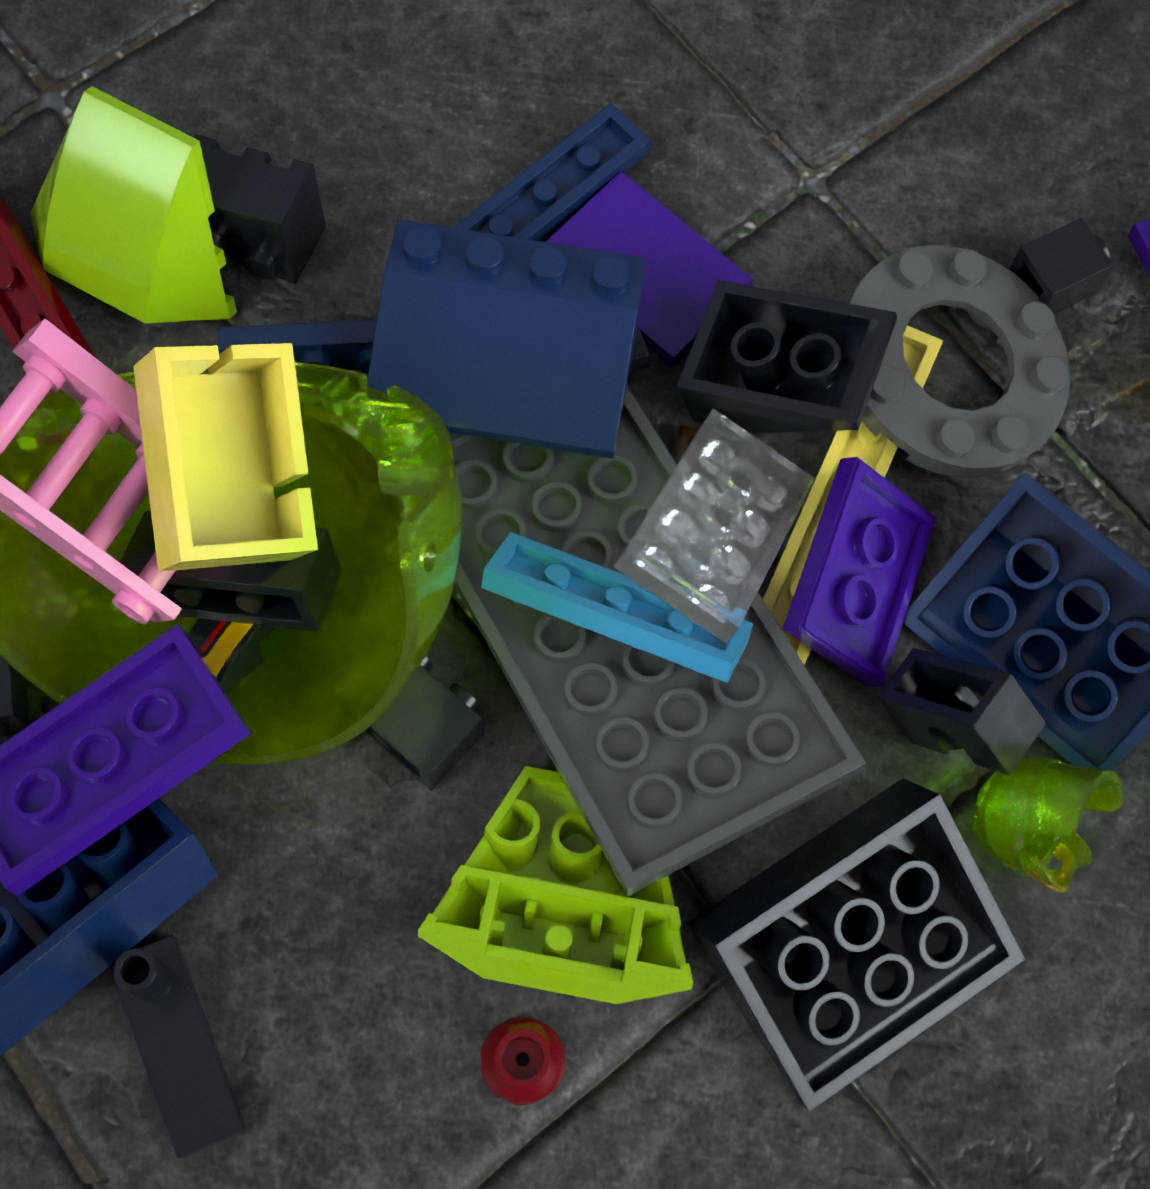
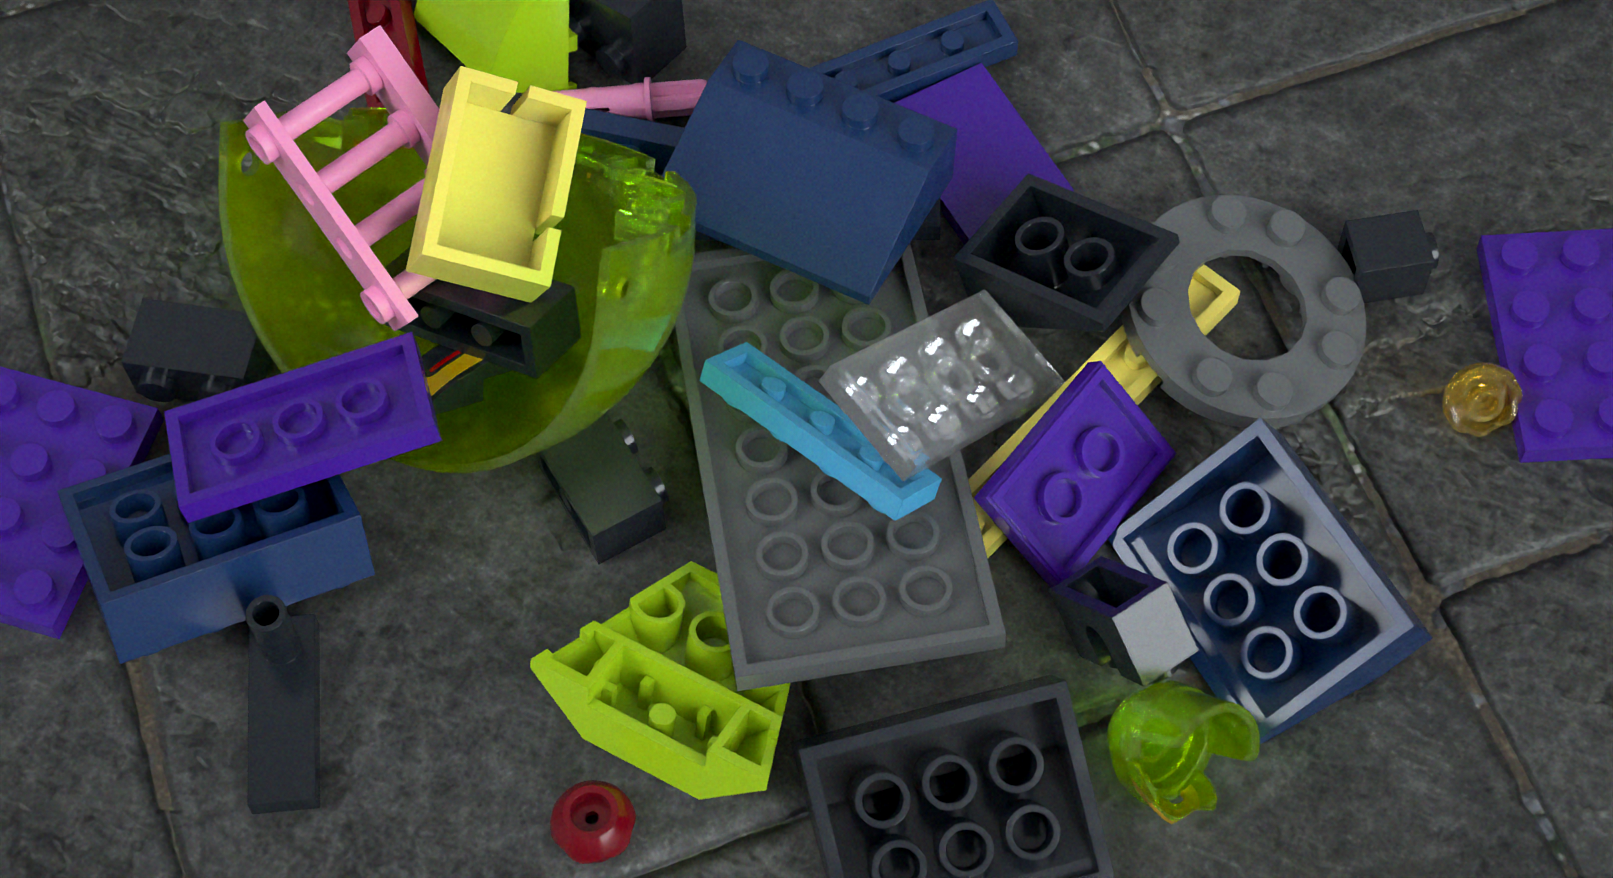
camera: 25 degrees right, 10 degrees down
none -> bright pink axle [553,77,707,122]

